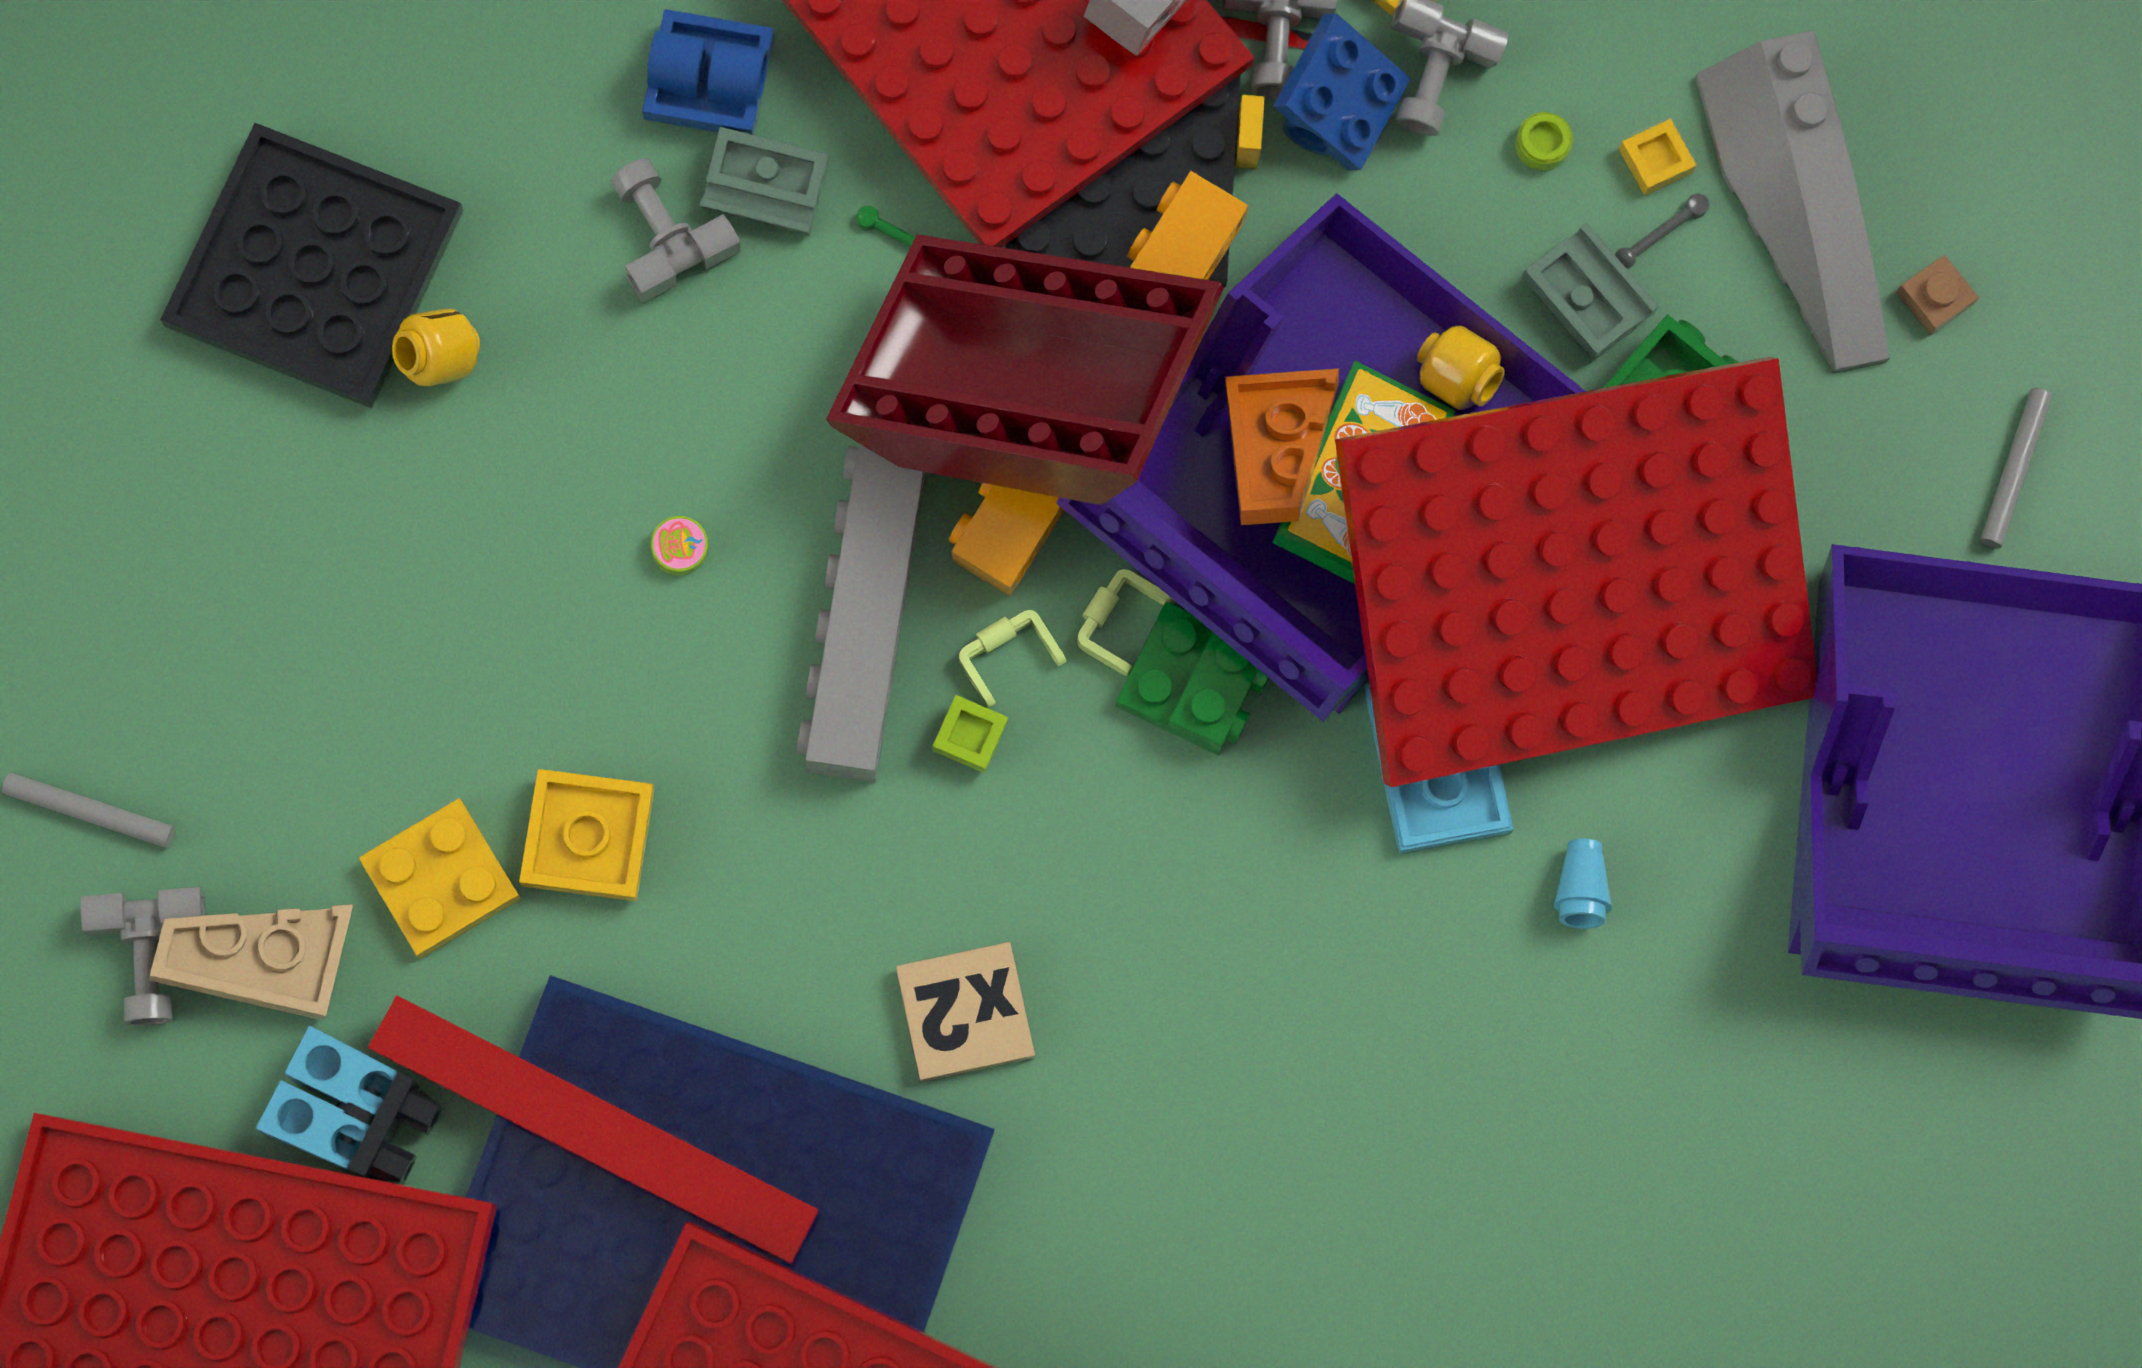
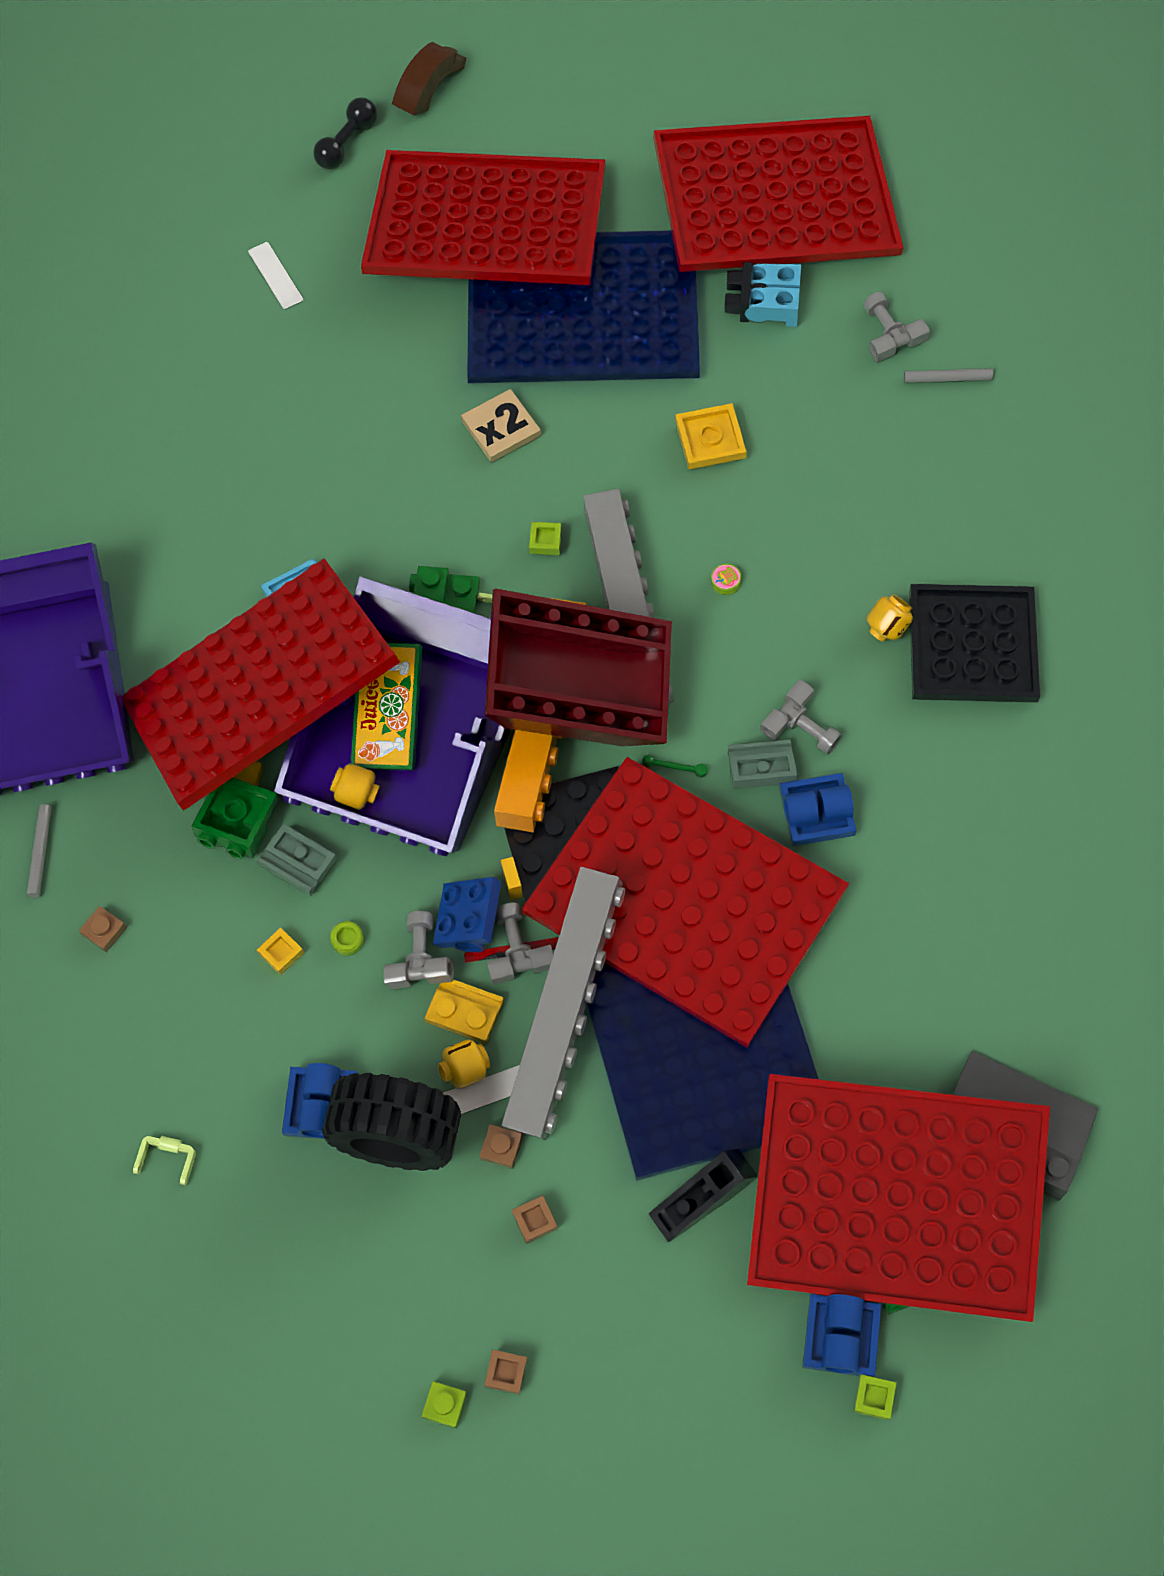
camera: 170 degrees right, 10 degrees down
tan wing [149,904,353,1021] -> none
yellow plate [358,798,521,959] -> none
red tile [368,995,819,1265] -> none
yellowish green piece [959,610,1067,709] -> none
orange wing [1225,368,1339,525] -> none
medium azure cone [1554,838,1612,929] -> none
dark grey hinge [1615,193,1709,269] -> none
light grey wedge [1695,30,1890,373] -> none

